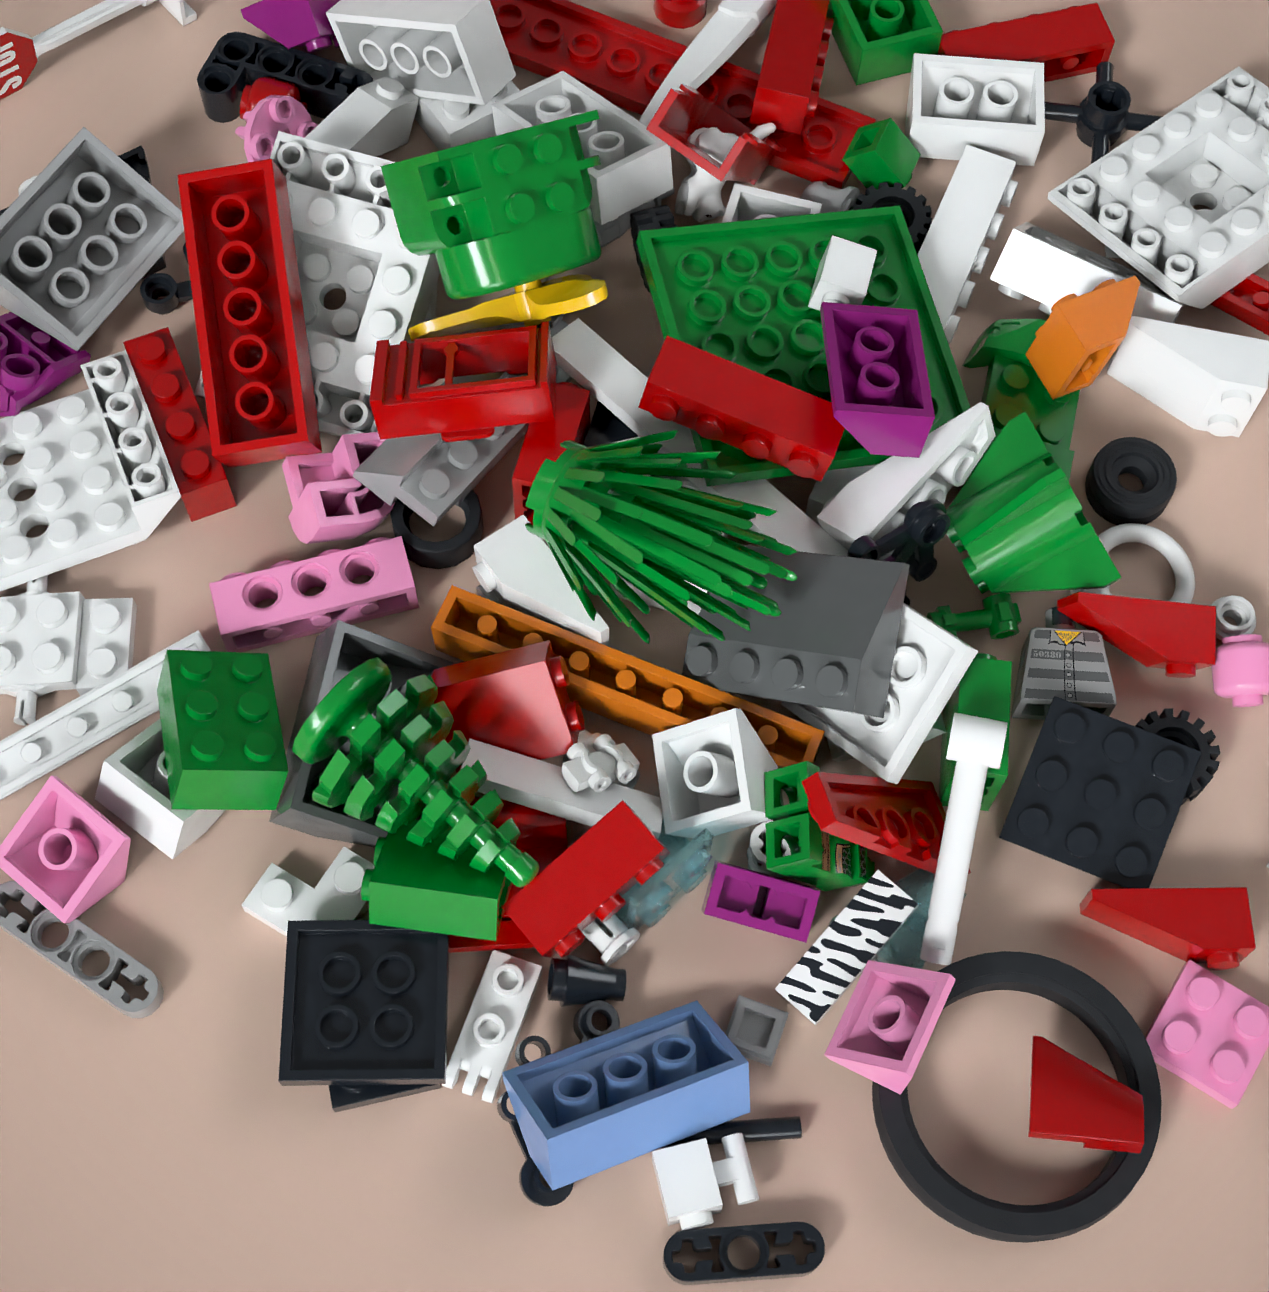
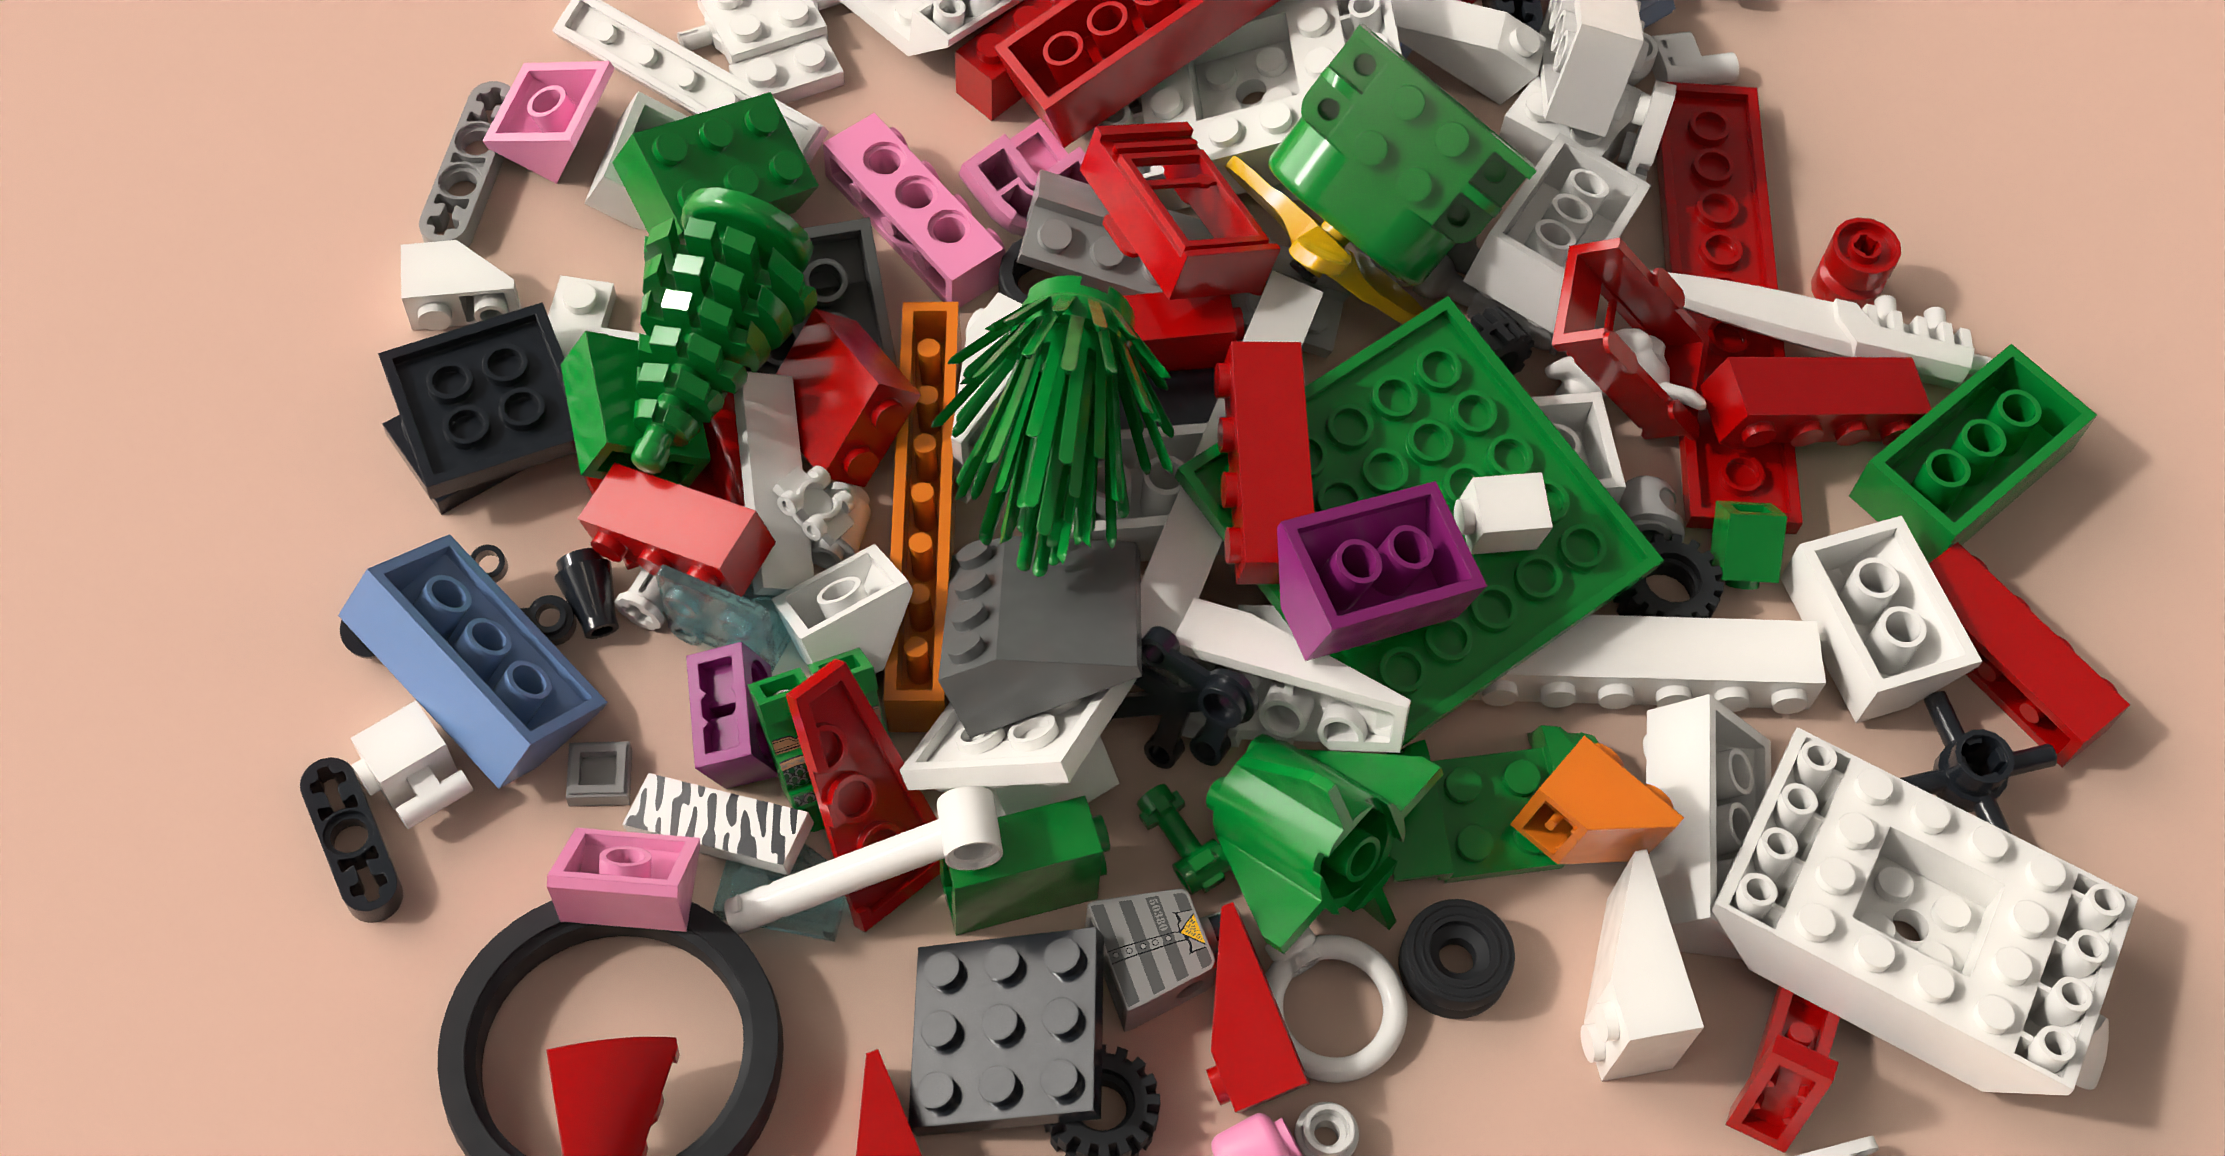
camera: 65 degrees right, 5 degrees down
white hinge [442,949,543,1104] -> none
black bar [661,1116,802,1148] -> none
none -> white slope [401,240,522,331]
none -> white plate [1618,80,1677,182]

